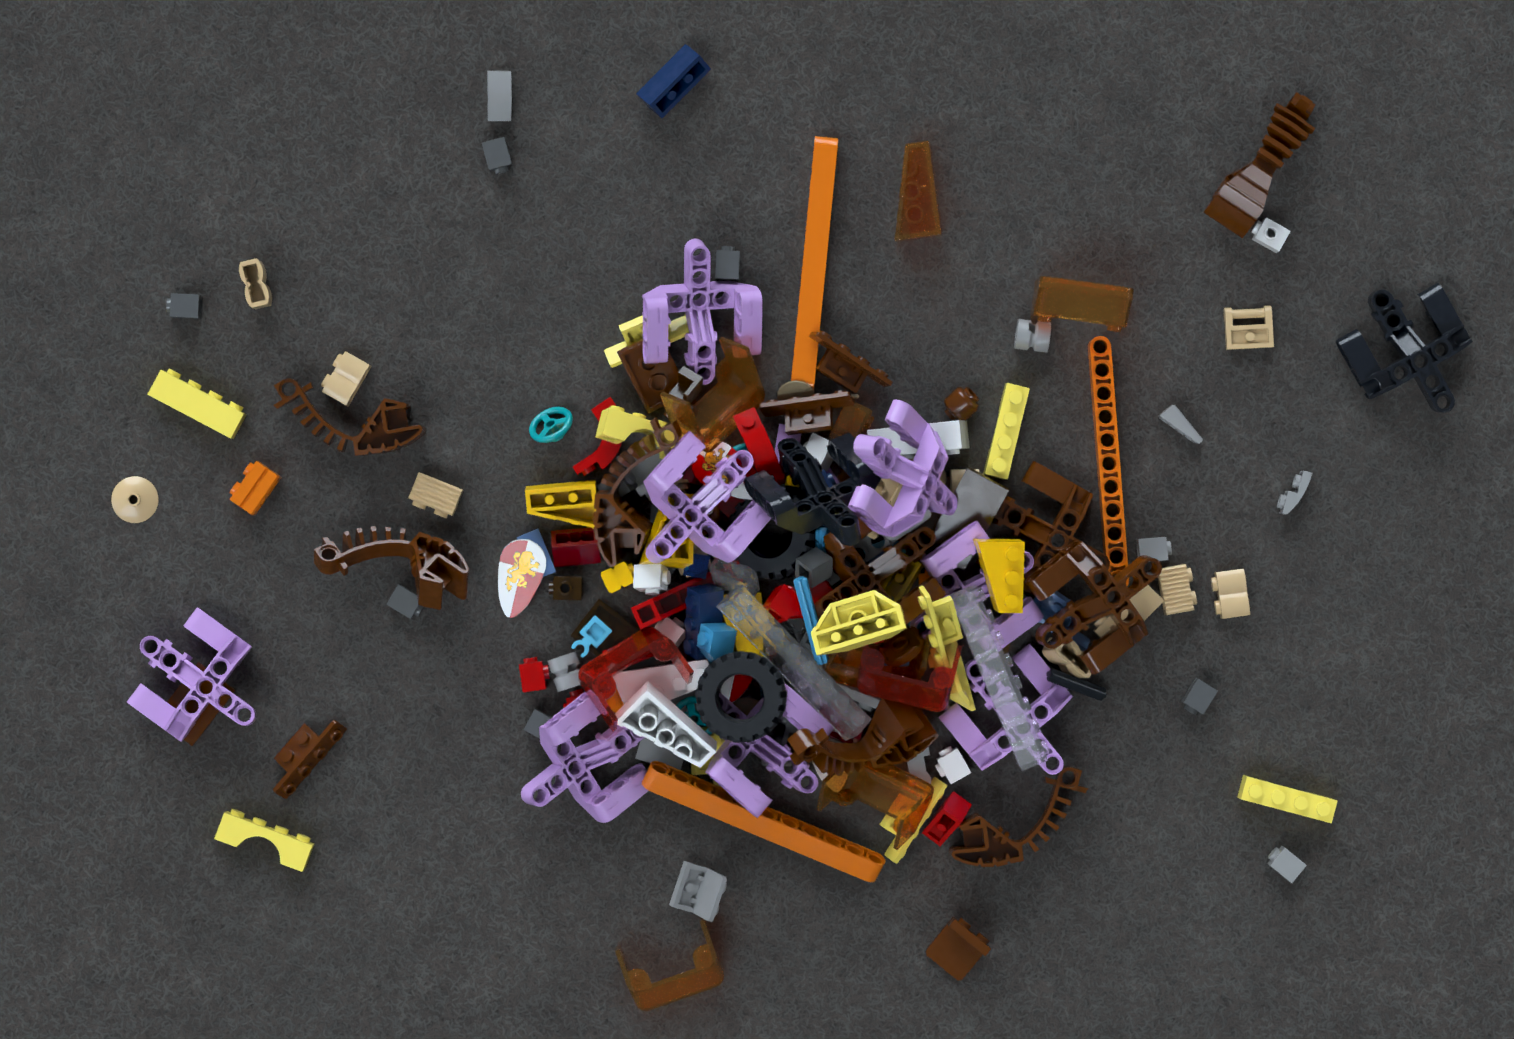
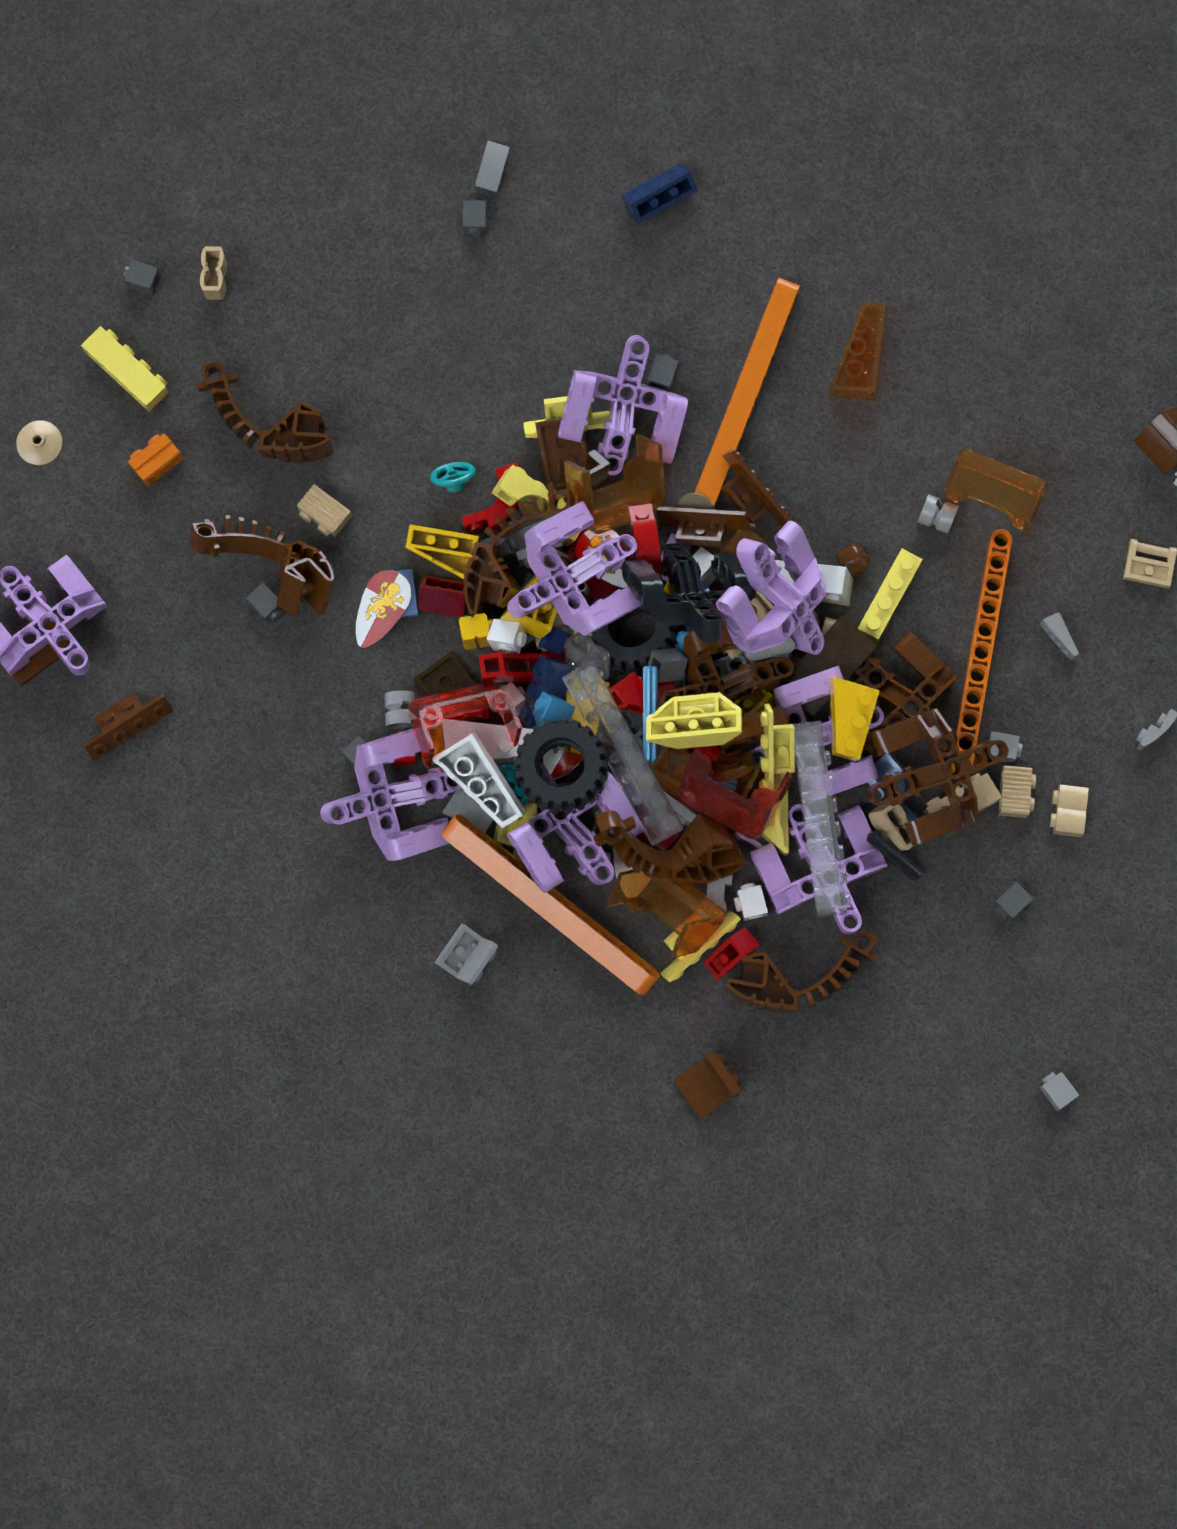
camera: 20 degrees right, 10 degrees down
light yellow arch [214,809,314,872] -> none
tan brick [321,351,371,407] -> none
red brick [519,657,550,692] -> none
dark brown brick [549,576,583,600] -> none
medium azure plate [571,615,612,658] -> none
clear orange windscreen [615,918,724,1011] -> none
light yellow arch [1237,775,1338,823] -> none

